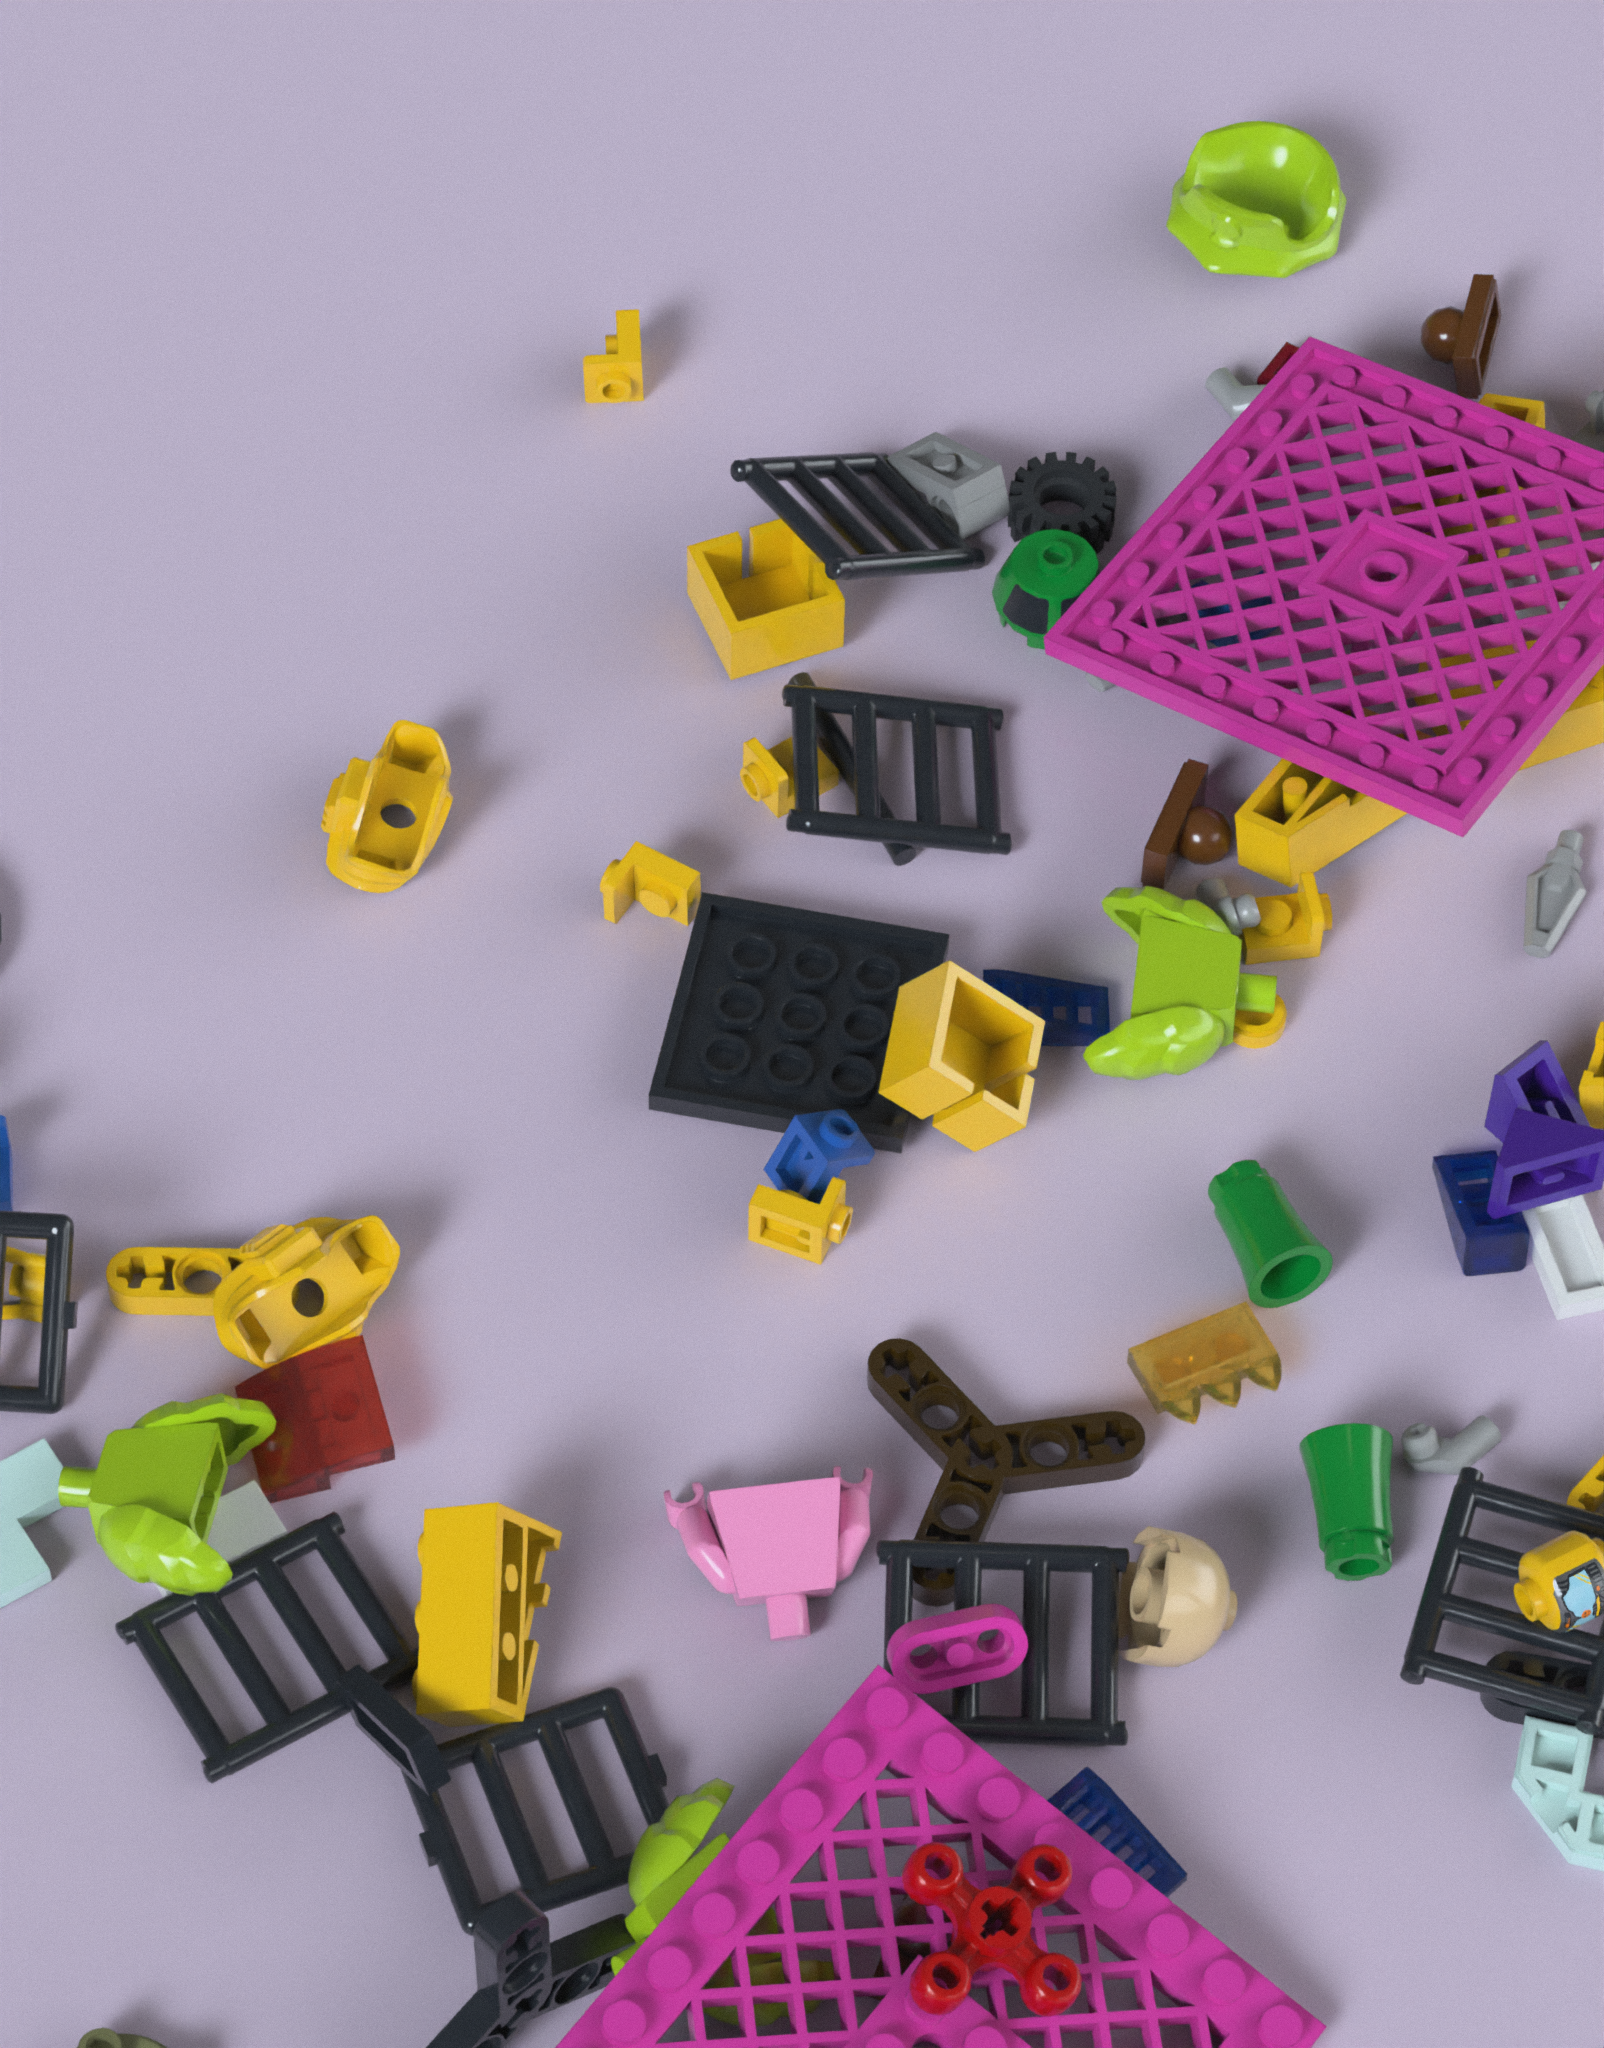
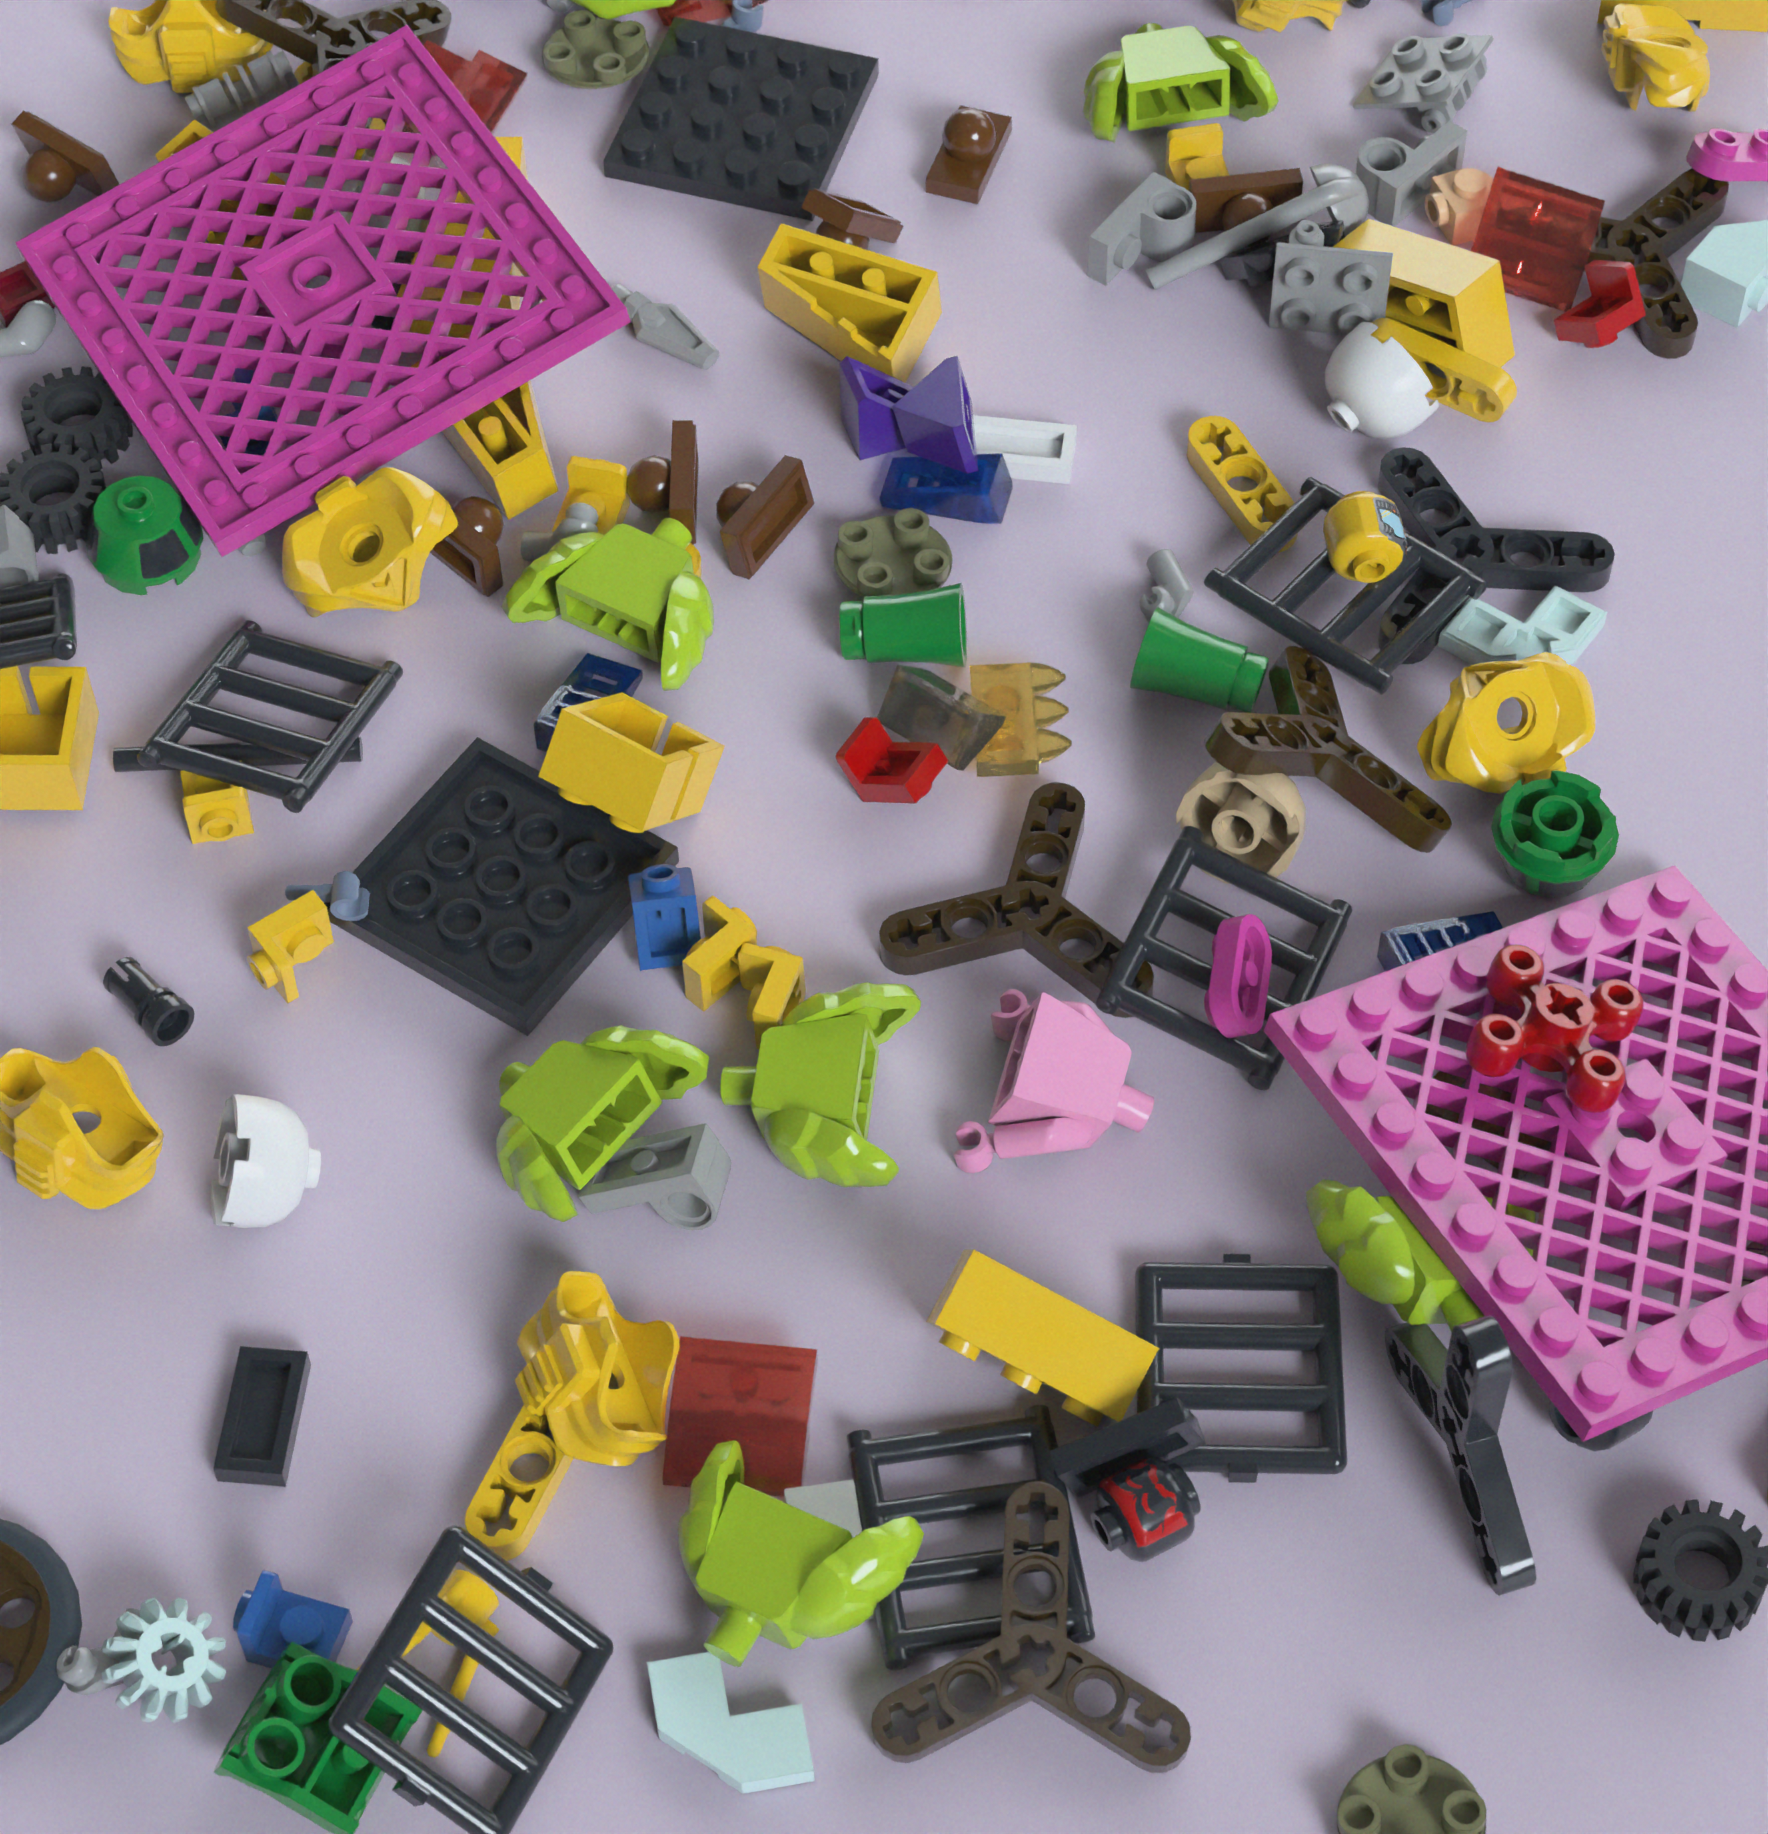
camera: 65 degrees left, 0 degrees up
none -> black tyre [21,366,133,470]
none -> black pin [103,957,195,1046]
none -> white cylinder [211,1094,321,1228]
none -> black tile [213,1346,311,1487]
none -> yellow piece [282,467,458,618]
none -> sand blue hand [285,871,370,921]
none -> lime torso [496,1025,709,1222]
none -> light grey plate [578,1123,731,1230]
none -> reddish brown tile [627,420,699,544]
none -> reddish brown tile [716,455,815,580]
none -> lime torso [720,982,921,1188]
none -> yellow bracket [738,943,806,1049]
none -> olive dish [834,508,952,597]
none -> red bracket [835,717,948,804]
none -> dark brown piece [871,1481,1191,1773]
none -> clear smoke slope [877,665,1007,771]
none -> black head [1091,1457,1201,1562]
none -> dark brown piece [1204,646,1452,853]
none -> yellow piece [1417,652,1595,794]
none -> green cone [1491,770,1619,898]

